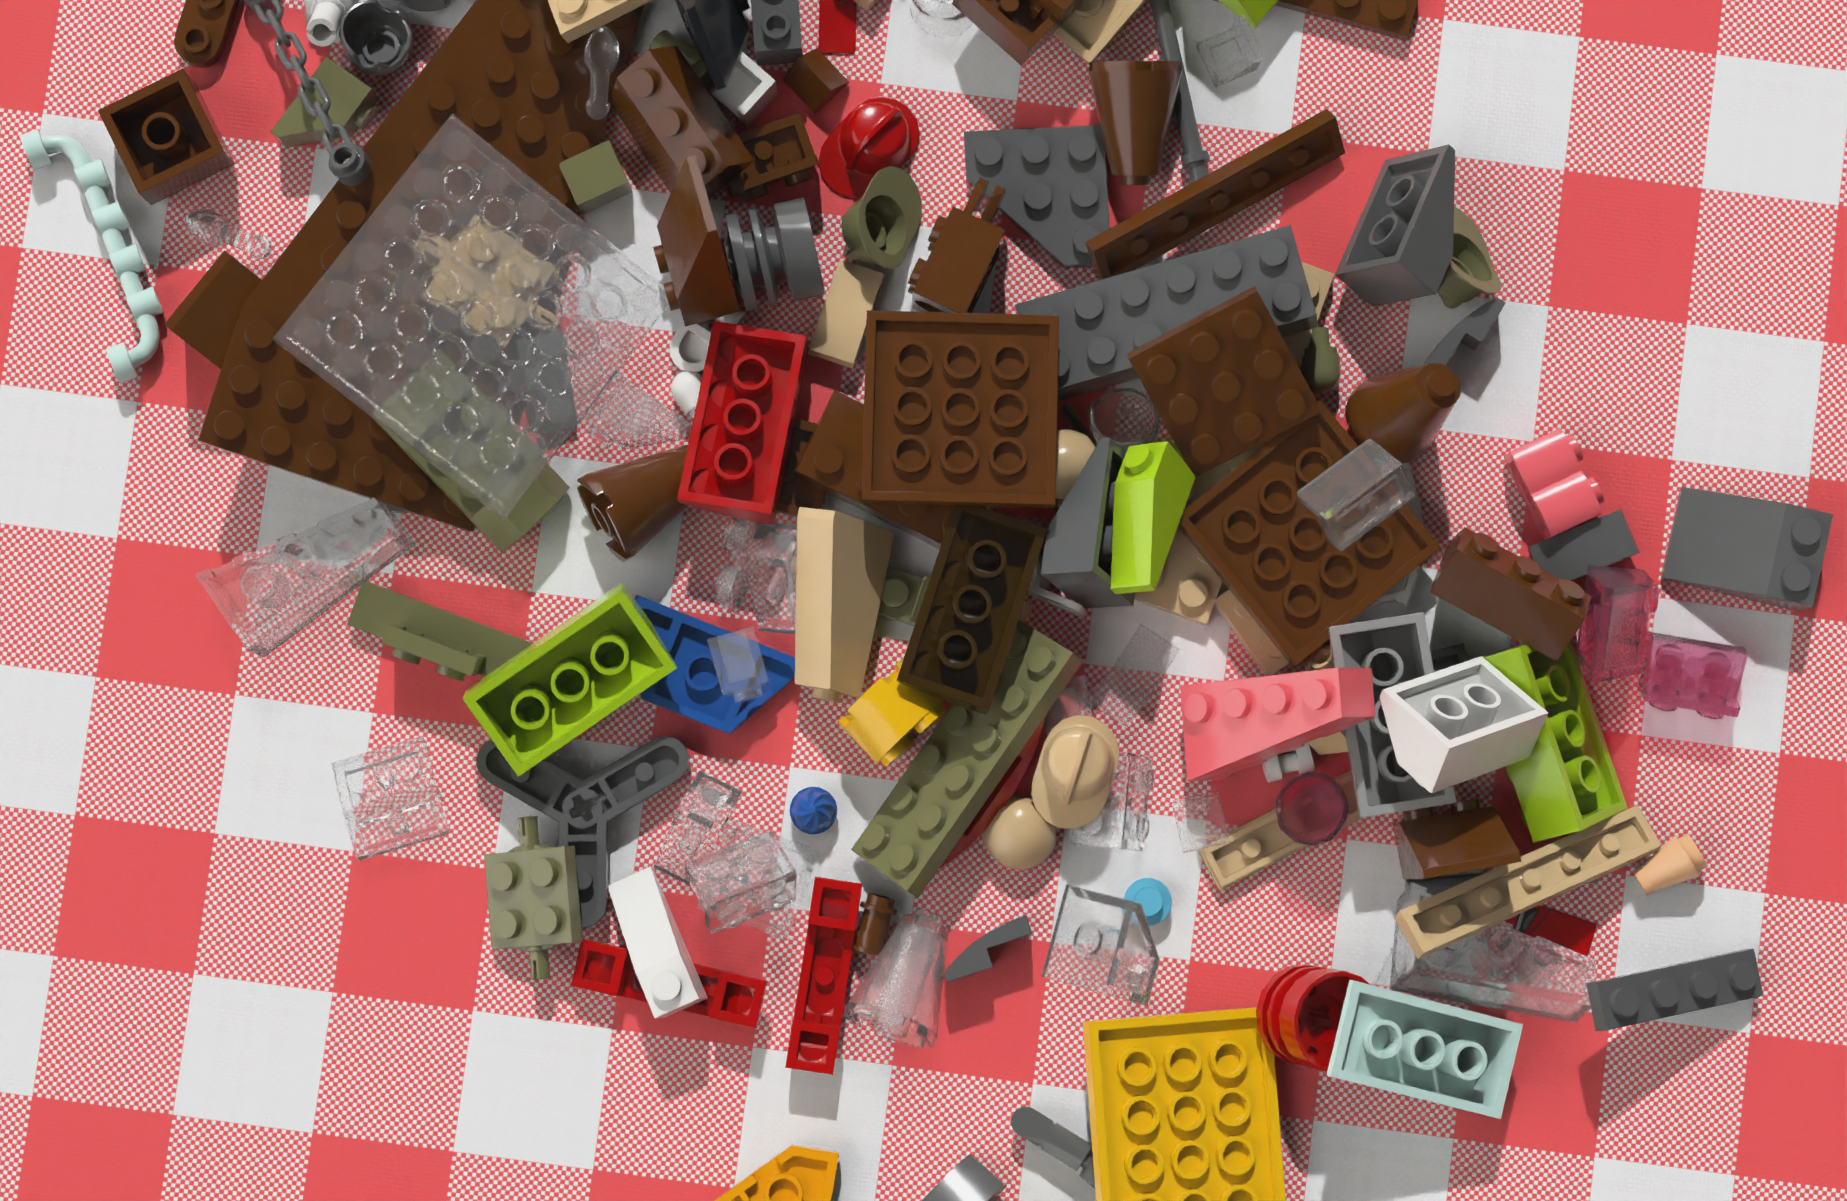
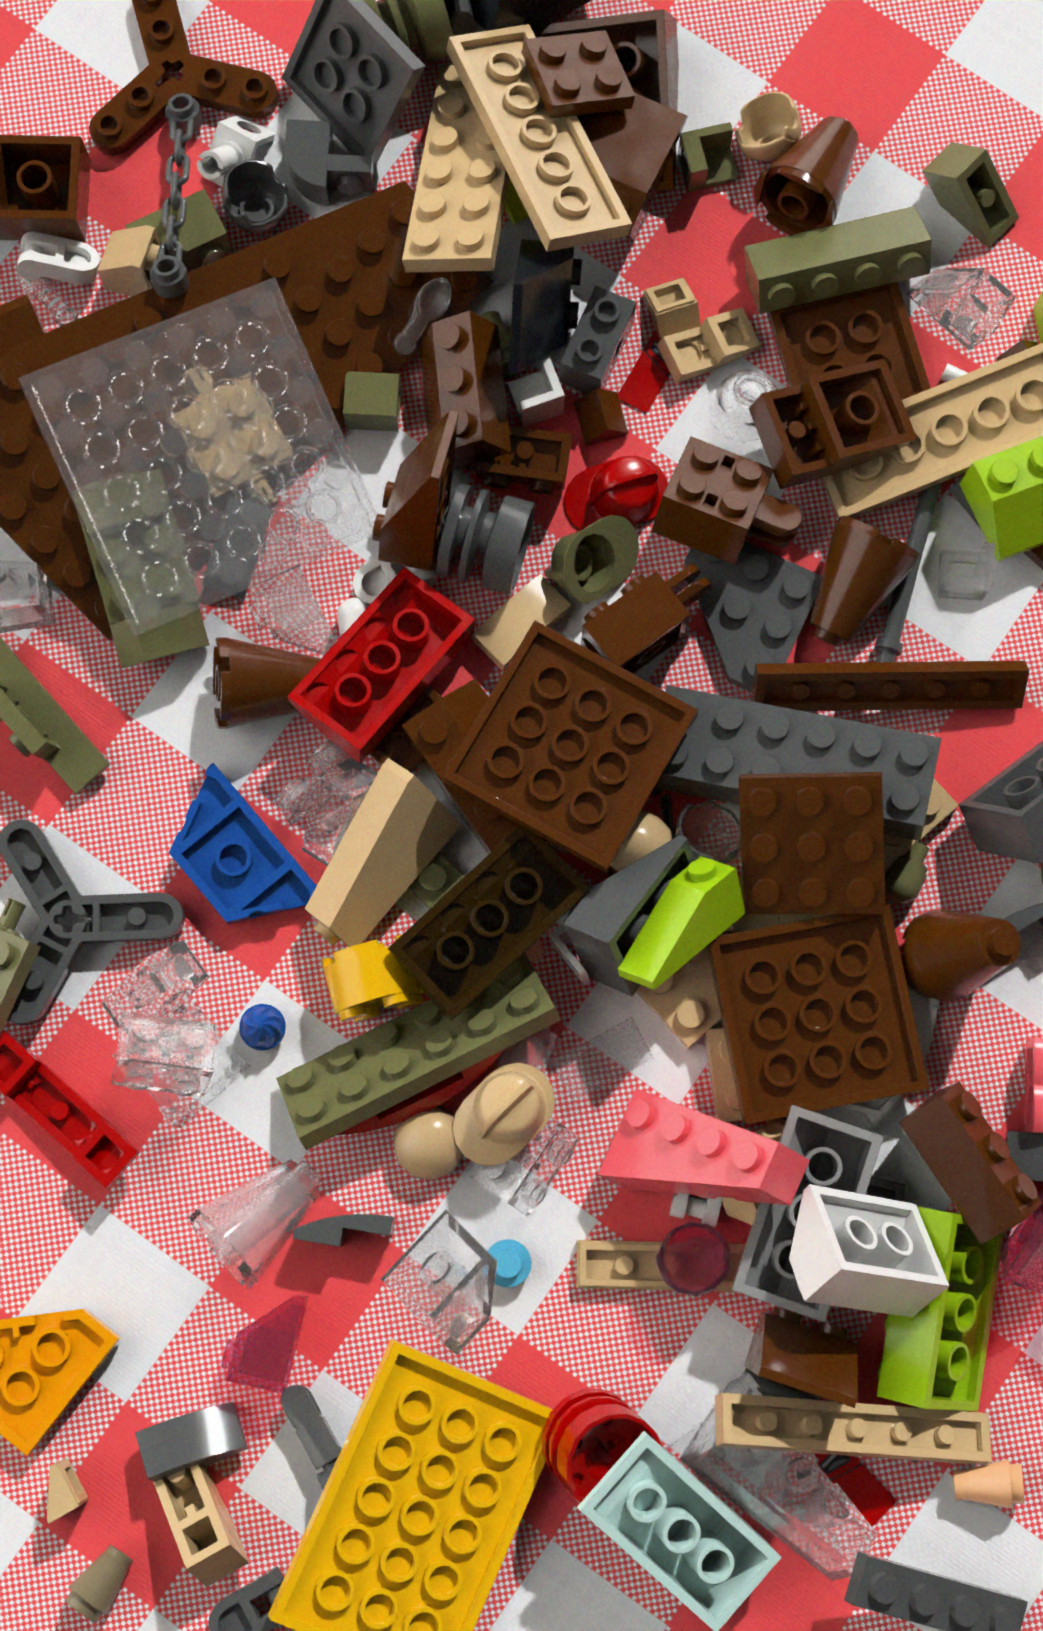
camera: 30 degrees right, 5 degrees down
lime slope [462,582,677,777] -> none
white slope [607,866,708,1018] -> none
clear brick [707,626,771,703] -> none
red slope [785,877,862,1075] -> none
reddish brown pin [853,893,898,956] -> none
clear slope [1171,791,1230,853] -> none
clear panel [1297,439,1415,552] -> none
none -> white plate [17,231,100,285]
none -> tan slope [97,225,161,297]
none -> clear pink slope [221,1294,309,1394]
none -> reddish brown brick [651,436,802,565]

